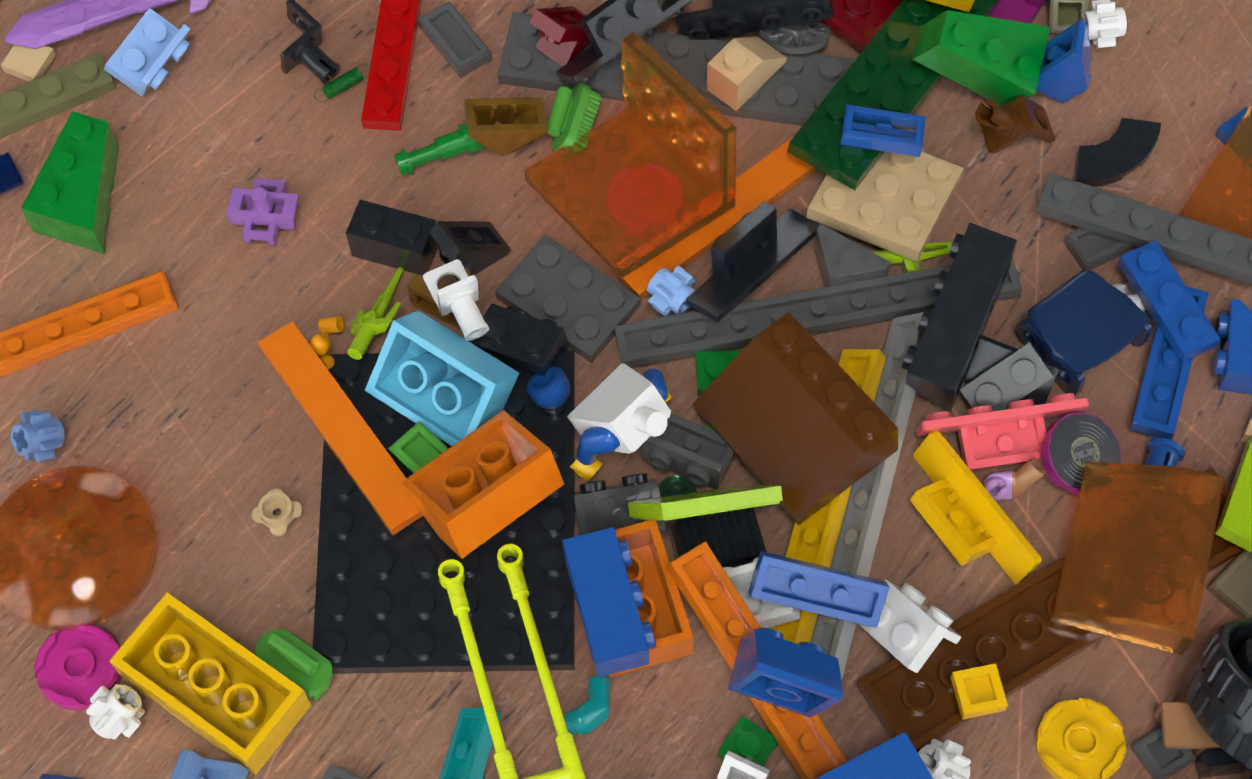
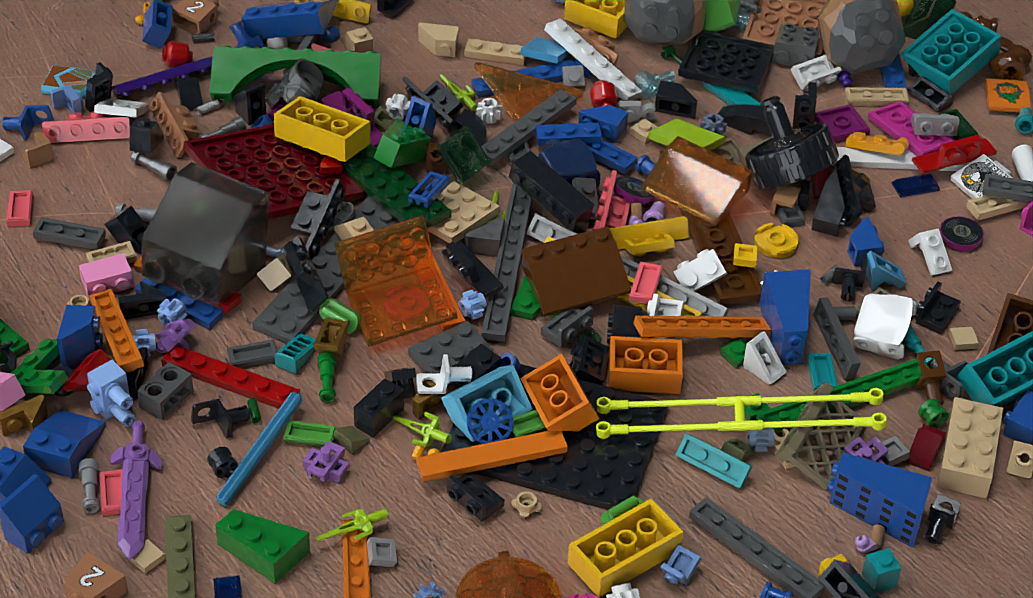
camera: 75 degrees left, 20 degrees down
light blue bracket [104,8,191,97] -> none
dark red slope [529,6,590,66] -> none
blue brick [562,527,656,678] -> none
teal arm [564,676,610,735] -> none
white torso [567,363,673,482] -> none
lime tile [628,485,783,521] -> none
blue slope [728,628,843,718] -> none
plate [748,551,890,628] -> none
none -> black wheel [207,446,238,478]
none -> dark azure axle [216,392,302,506]
none -> teal slope [275,333,316,374]
none -> bright green tile [283,420,337,447]
none -> lime piece [315,508,389,541]
none -> olive slope [334,425,370,454]
none -> light grey plate [367,537,397,567]
none -> black bracket [402,77,464,134]
none -> clear green slope [437,126,491,184]
none -> lime piece [440,74,478,112]
none -> black bracket [447,472,504,522]
none -> blue wheel [467,398,513,444]
none -> white gear [476,98,502,124]
none -> coral tile [629,261,663,304]
none -> lavender cone [643,201,666,223]

